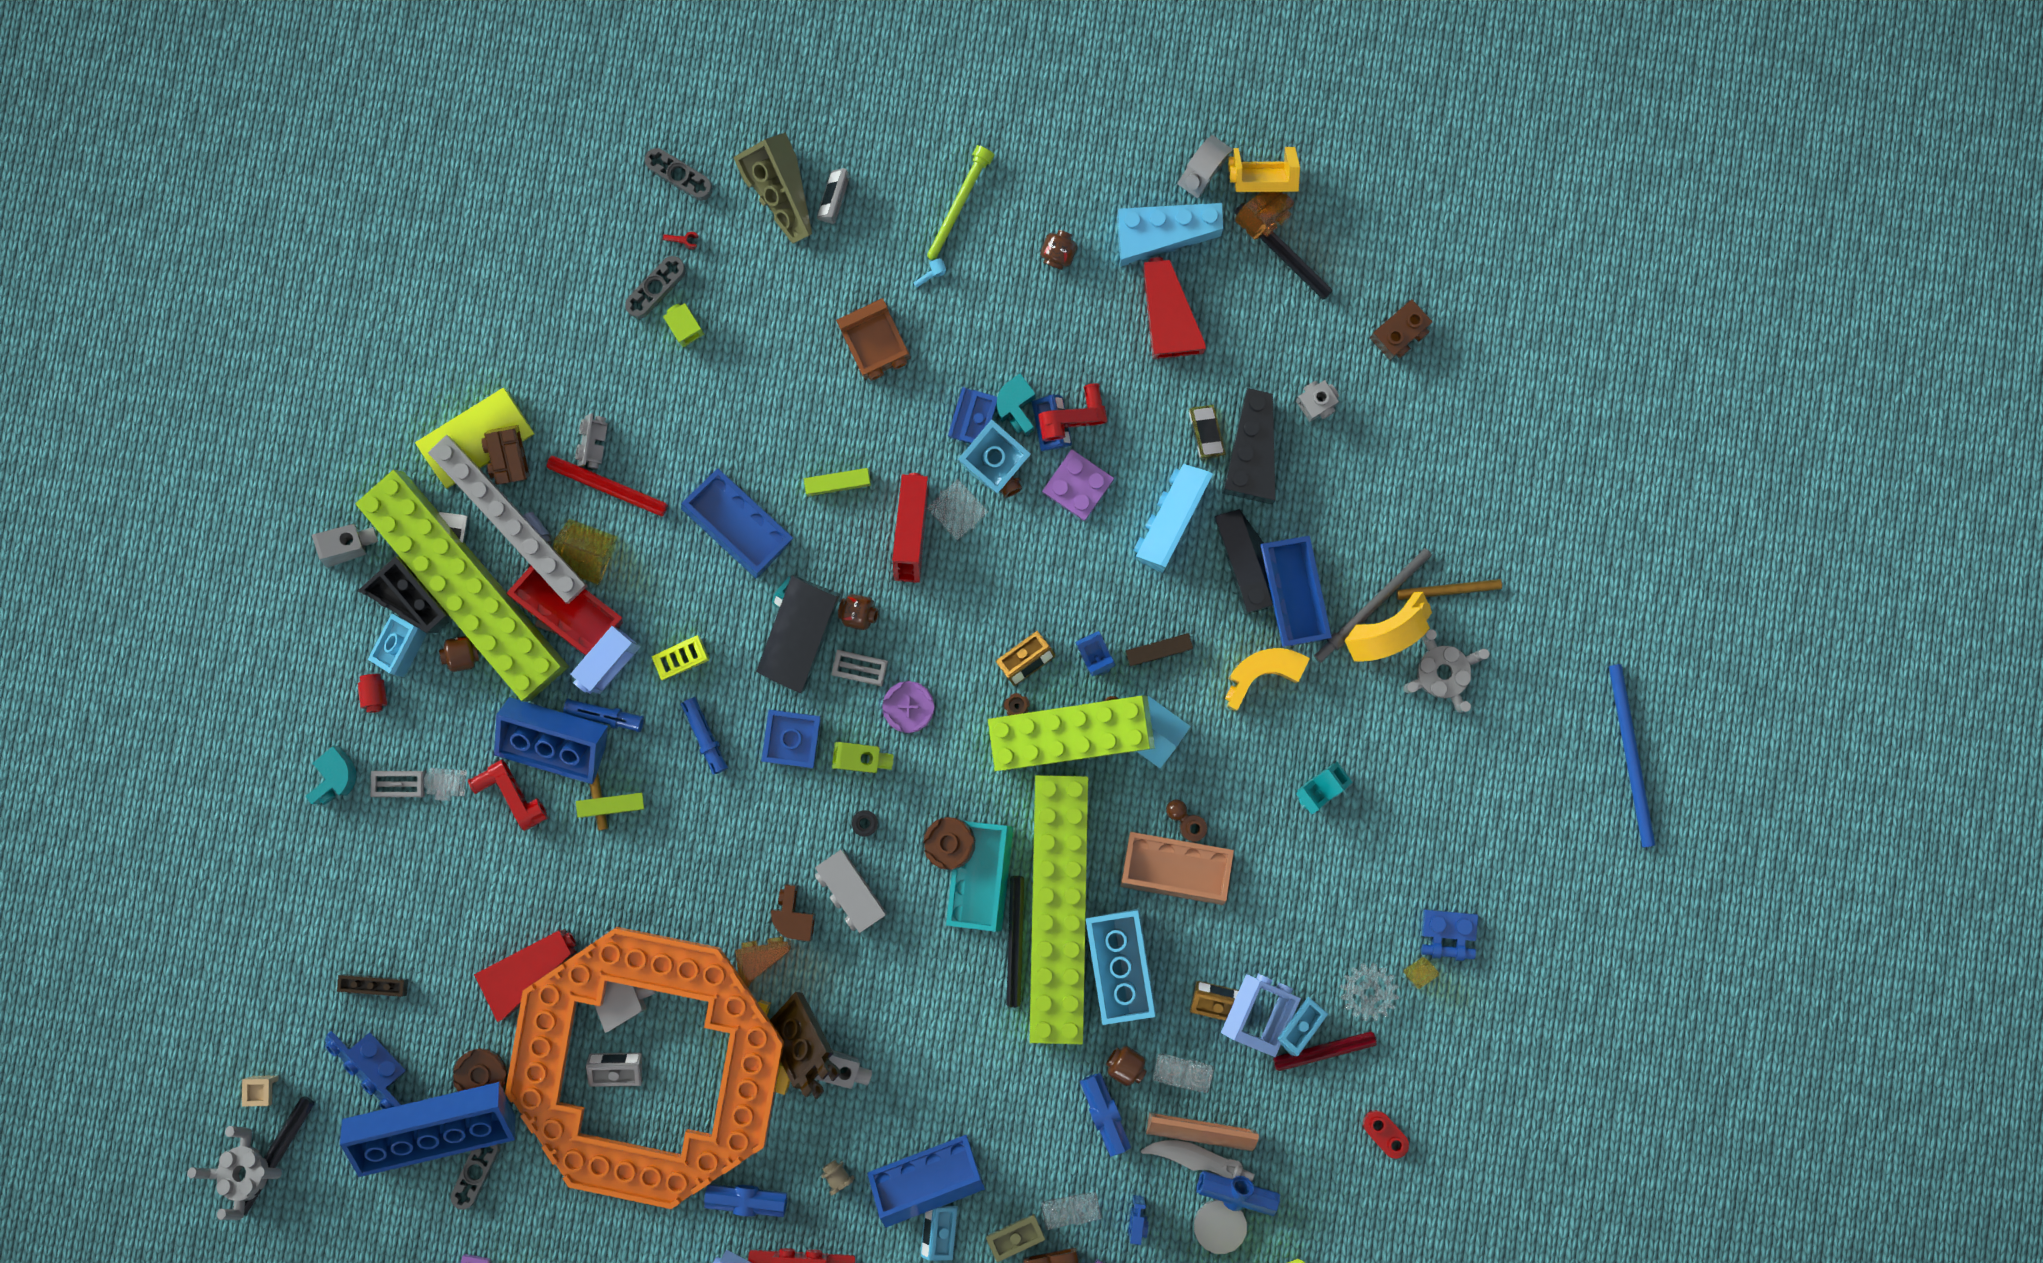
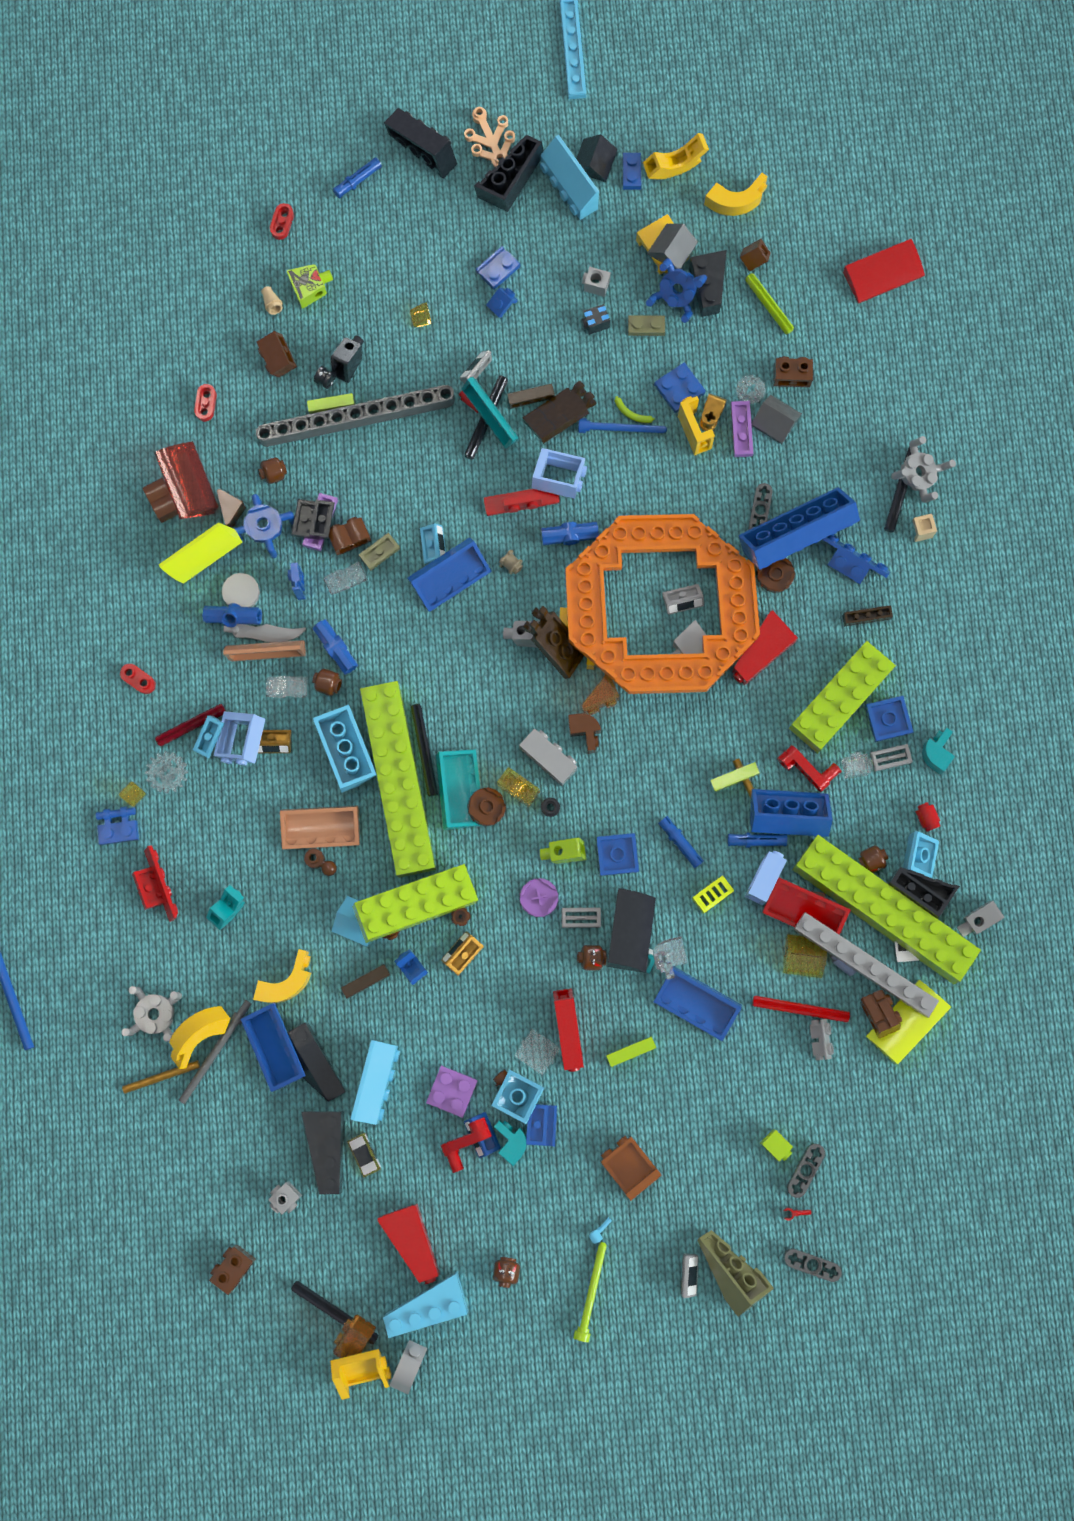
camera: 165 degrees right, 5 degrees down
none -> red bracket [132,845,178,922]
none -> clear yellow brick [497,767,540,808]
none -> clear brick [653,936,688,980]
none -> lime brick [789,641,896,754]
none -> blue plate [865,696,913,742]

